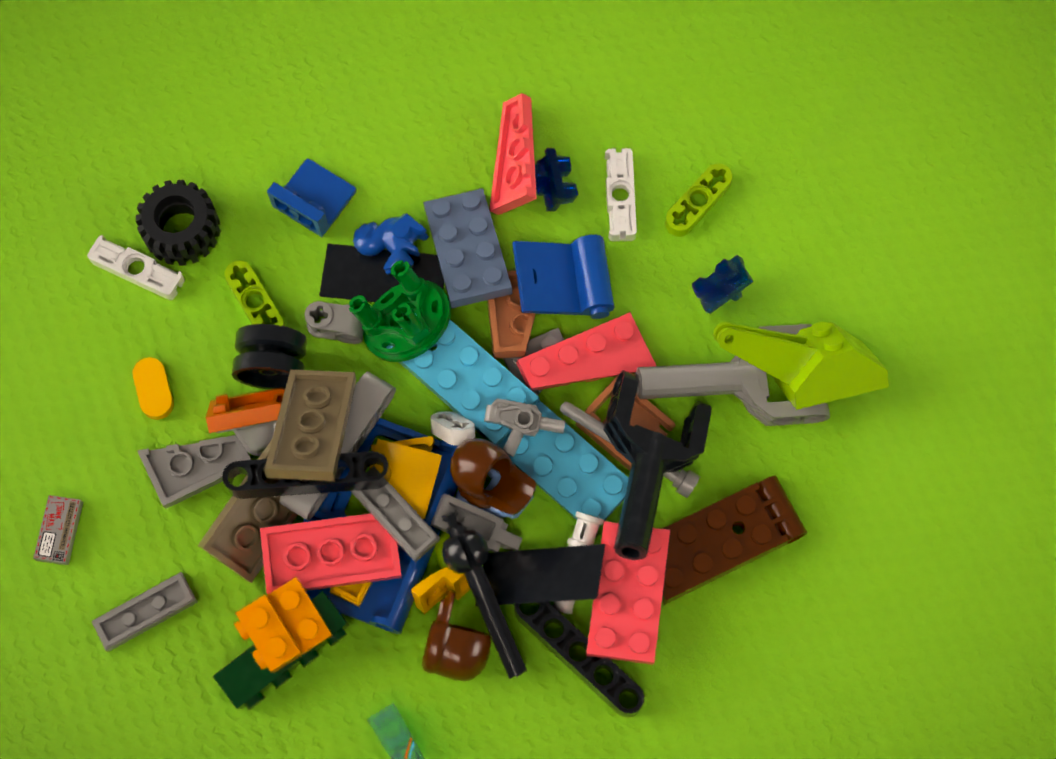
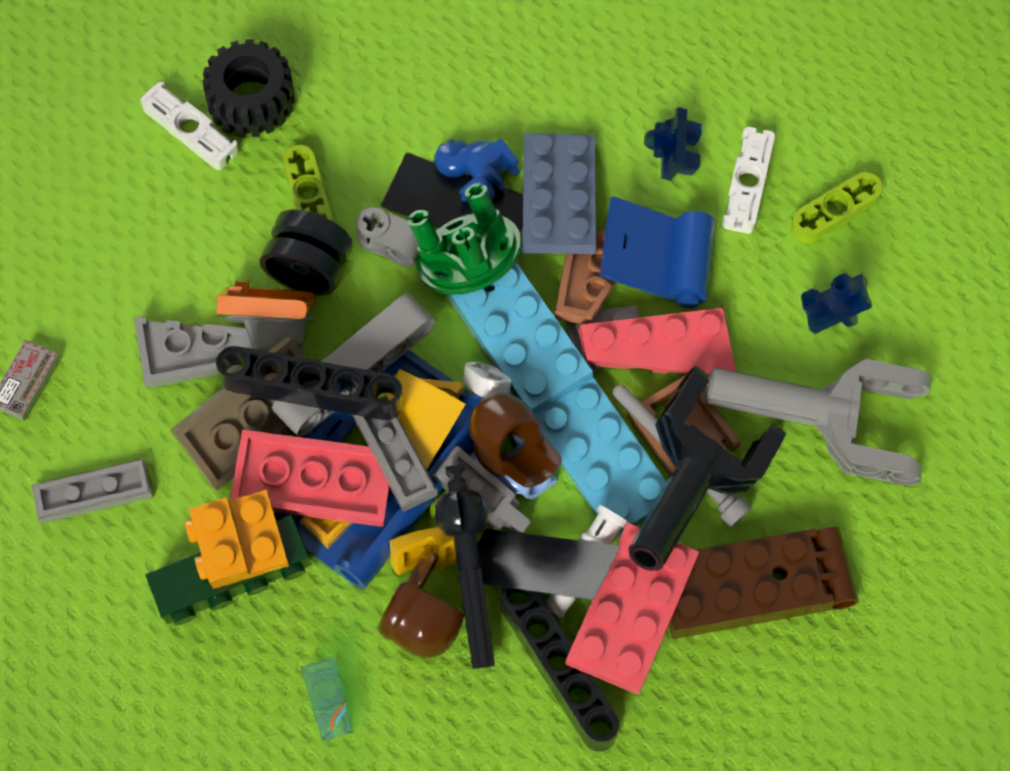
camera: 15 degrees right, 5 degrees down
yellow tile [133,357,174,420] -> none
dark tan plate [265,369,356,481] -> none
blue bracket [267,159,356,237] -> none
light grey piece [484,399,565,457] -> none
coral wing [489,93,537,215] -> none
lime slope [713,322,889,410] -> none

